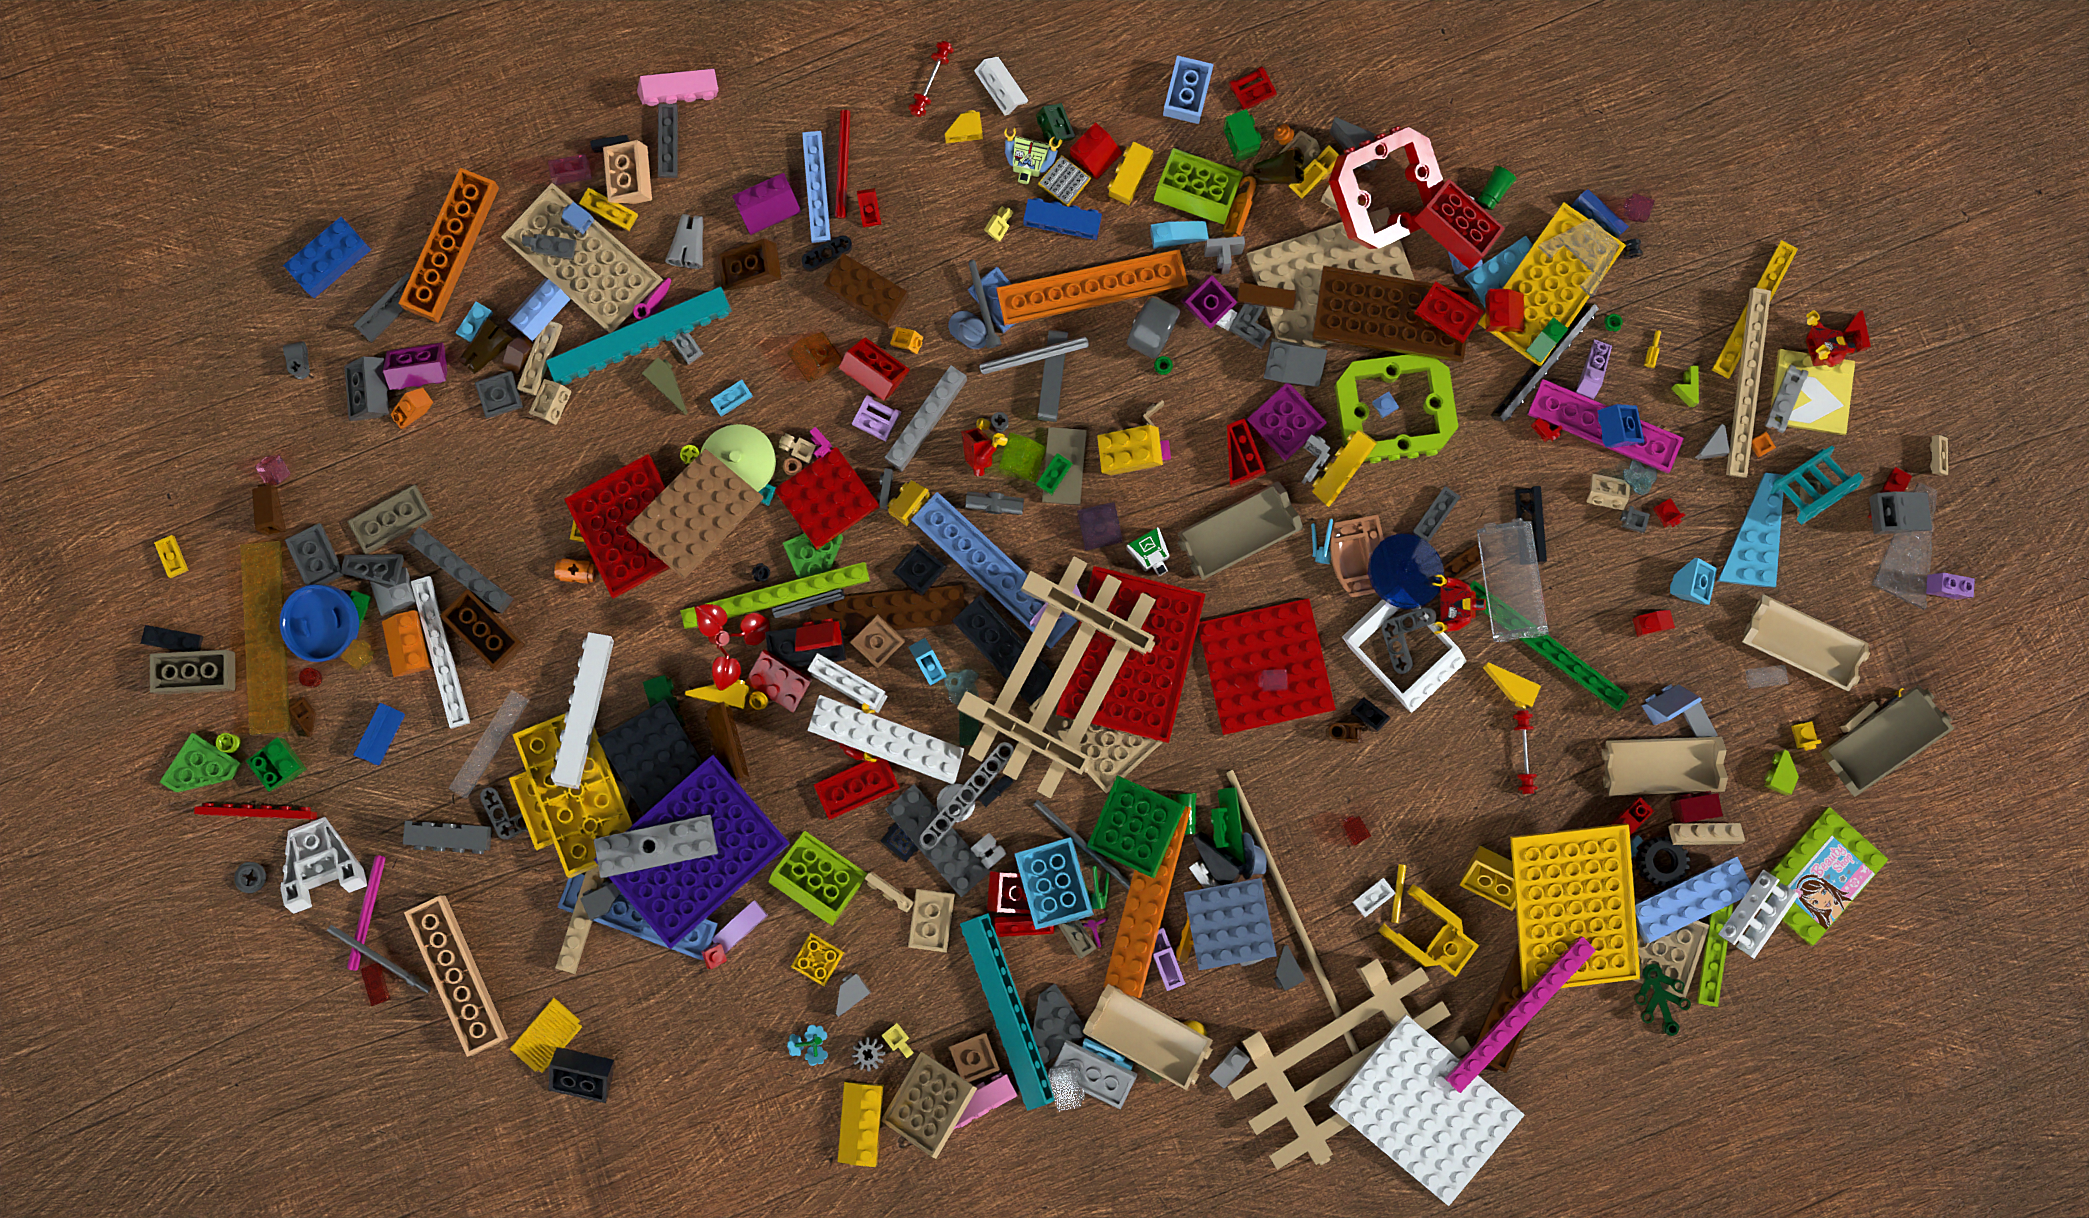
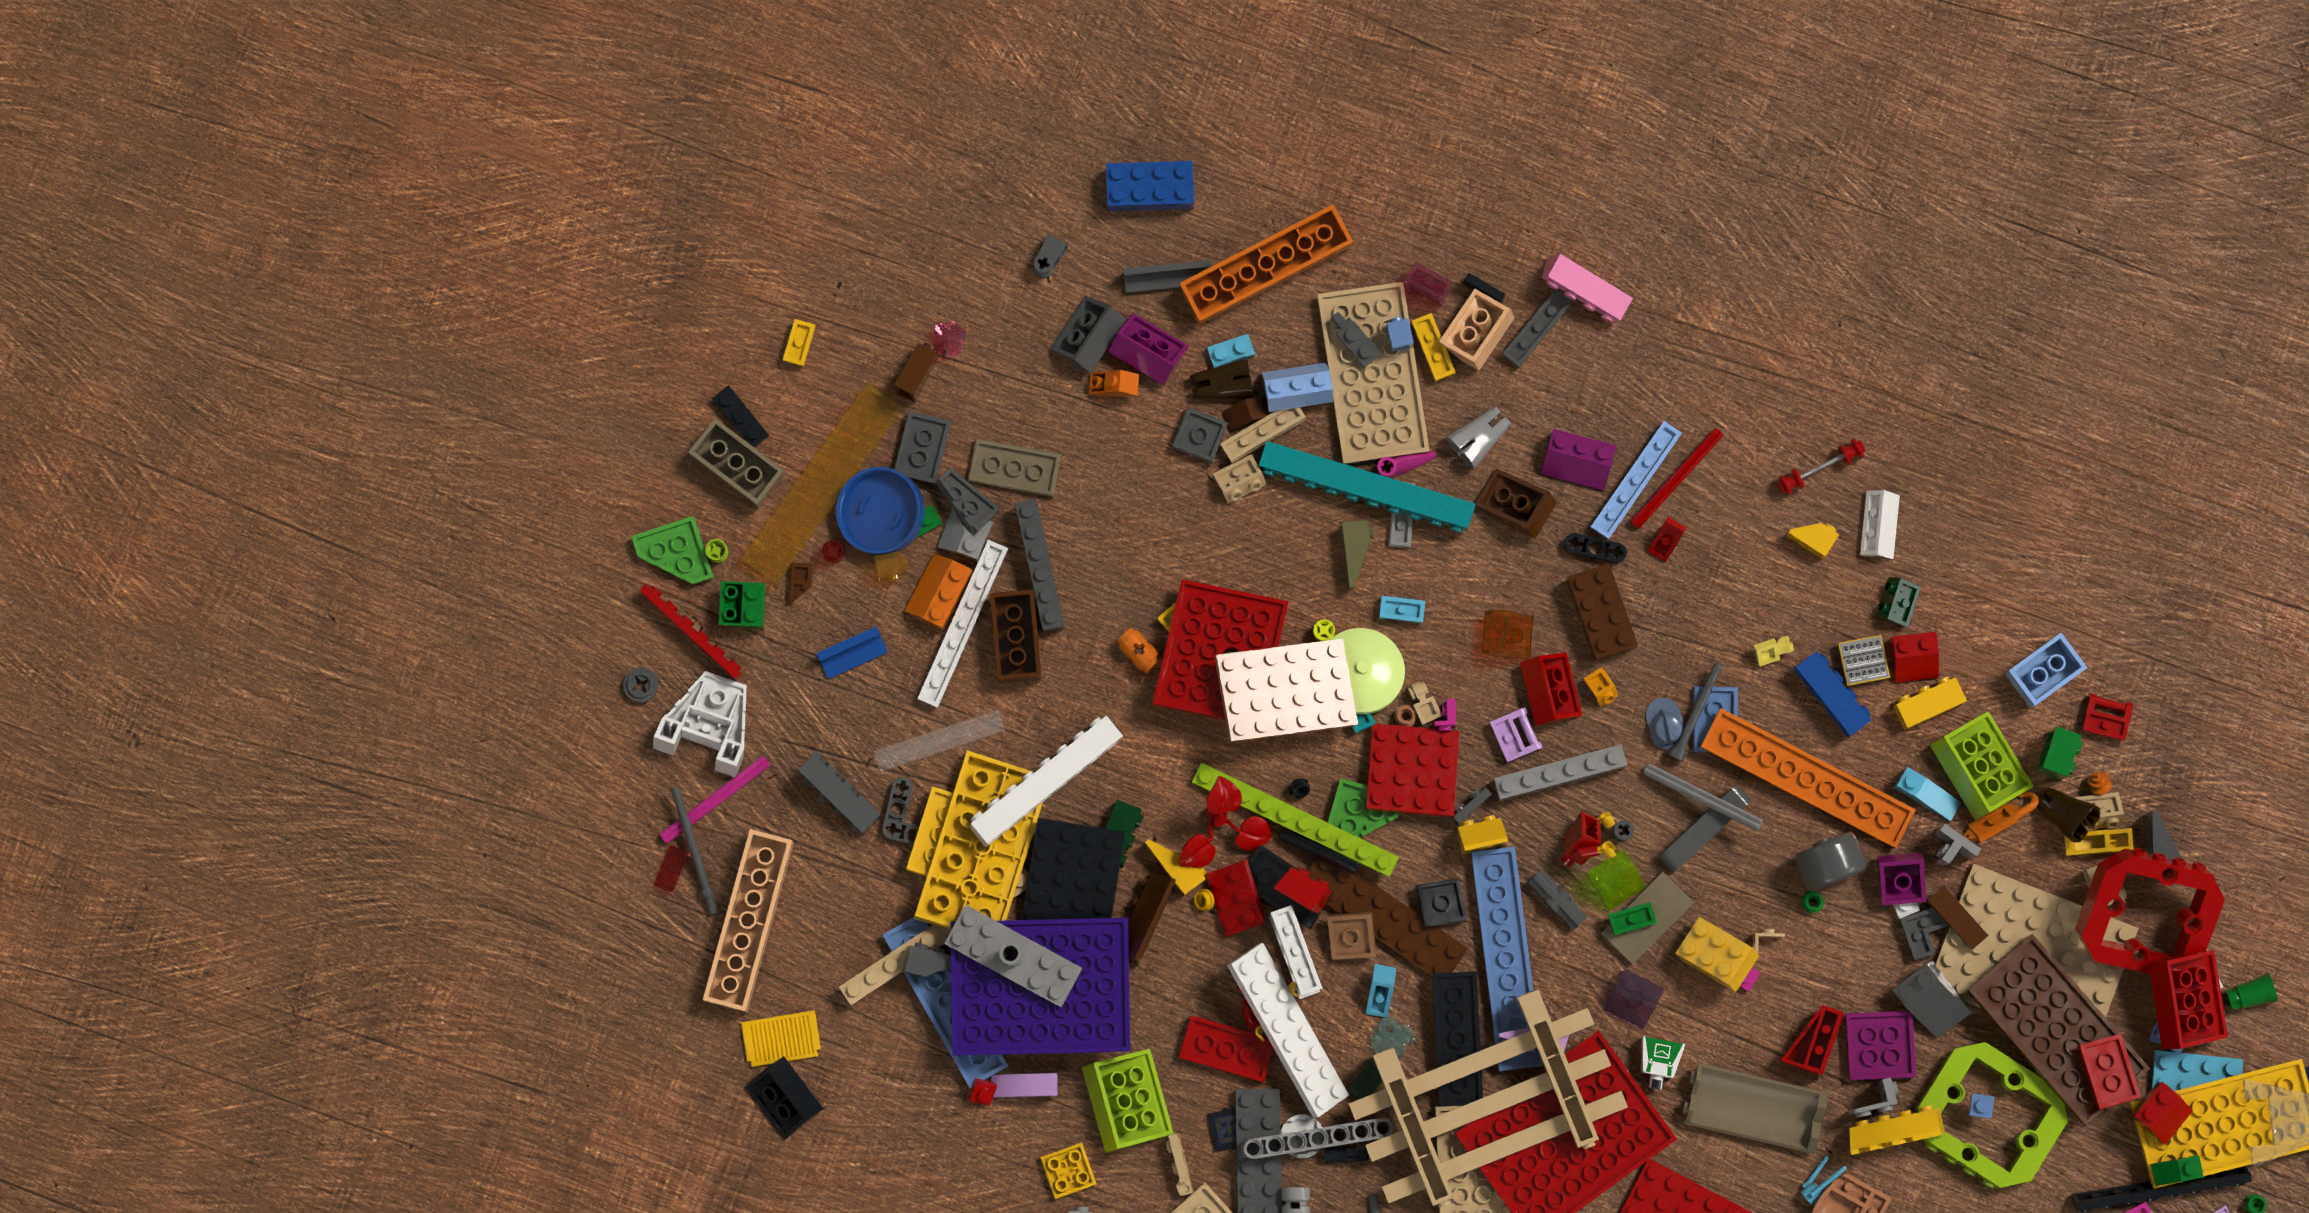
camera: 40 degrees right, 0 degrees up
torso [1004,127,1062,184] -> none

